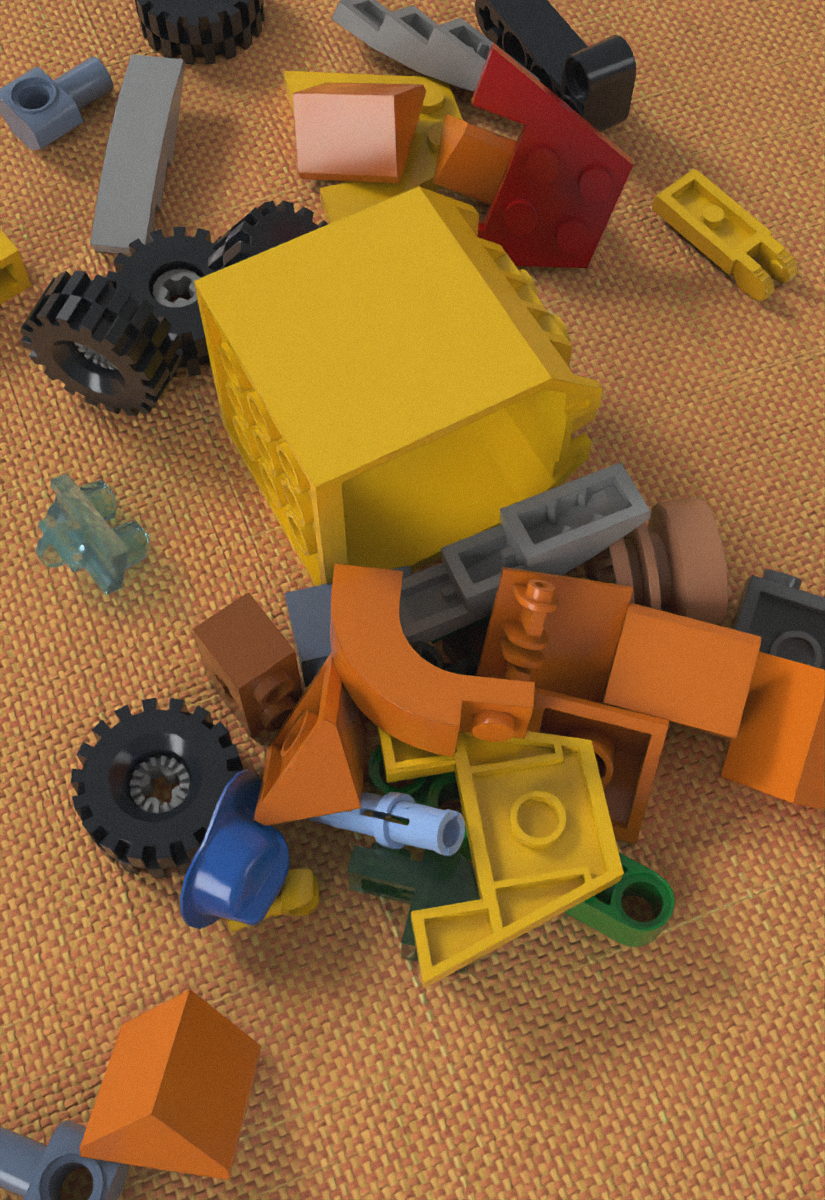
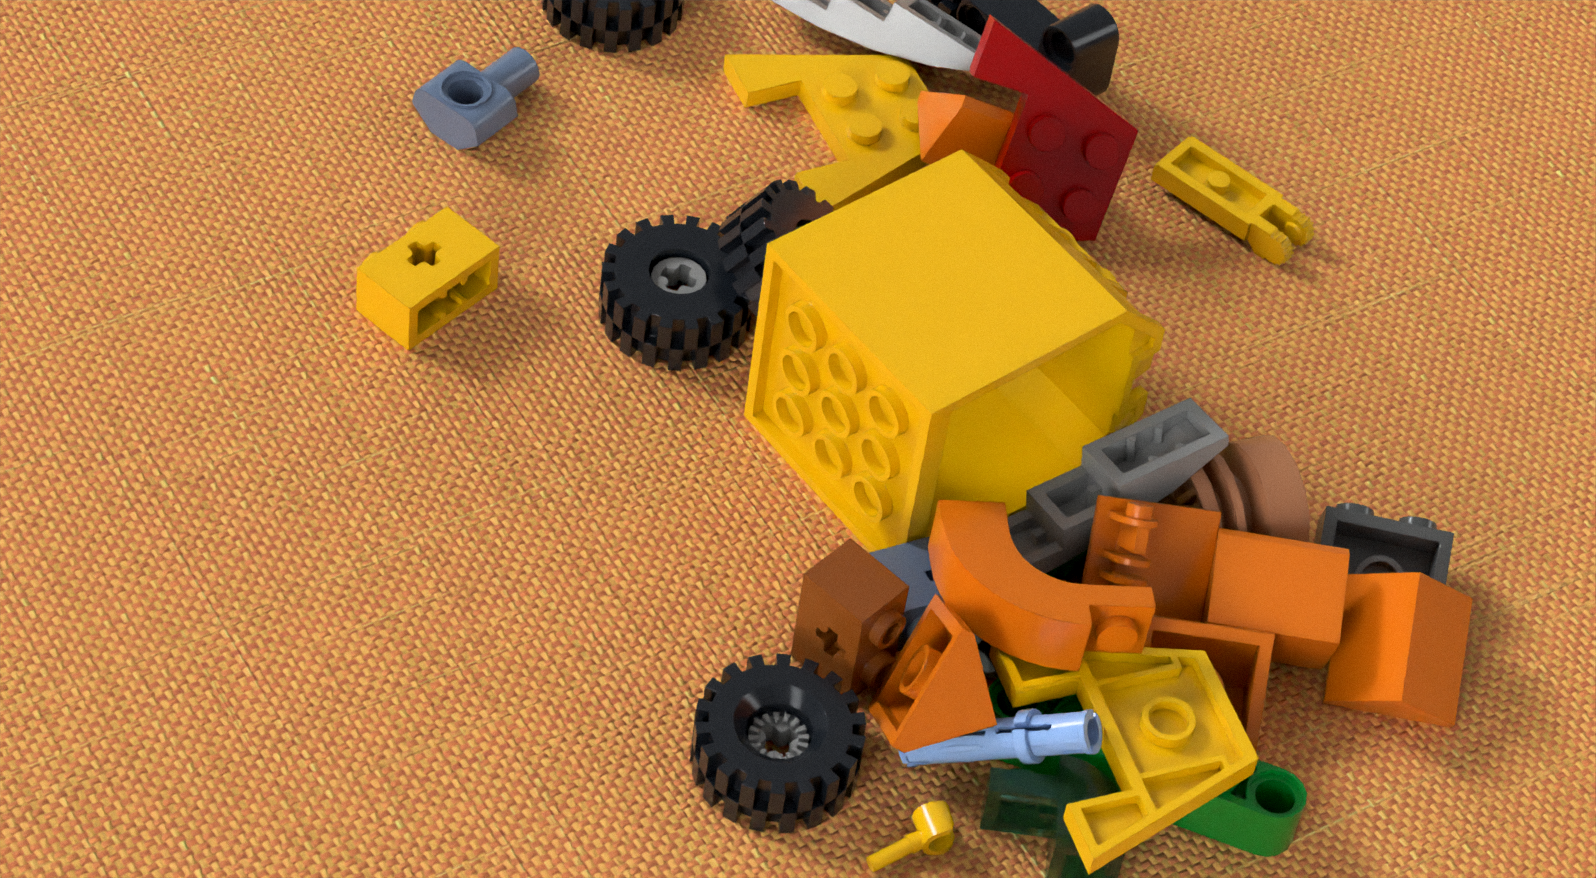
camera: 15 degrees left, 15 degrees down
black bush [20,270,183,416] -> none
clear light blue hips [35,473,149,595] -> none
light grey slope [90,54,185,255] -> none
blue piece [180,769,290,929] -> none
slope [293,82,426,183] -> none

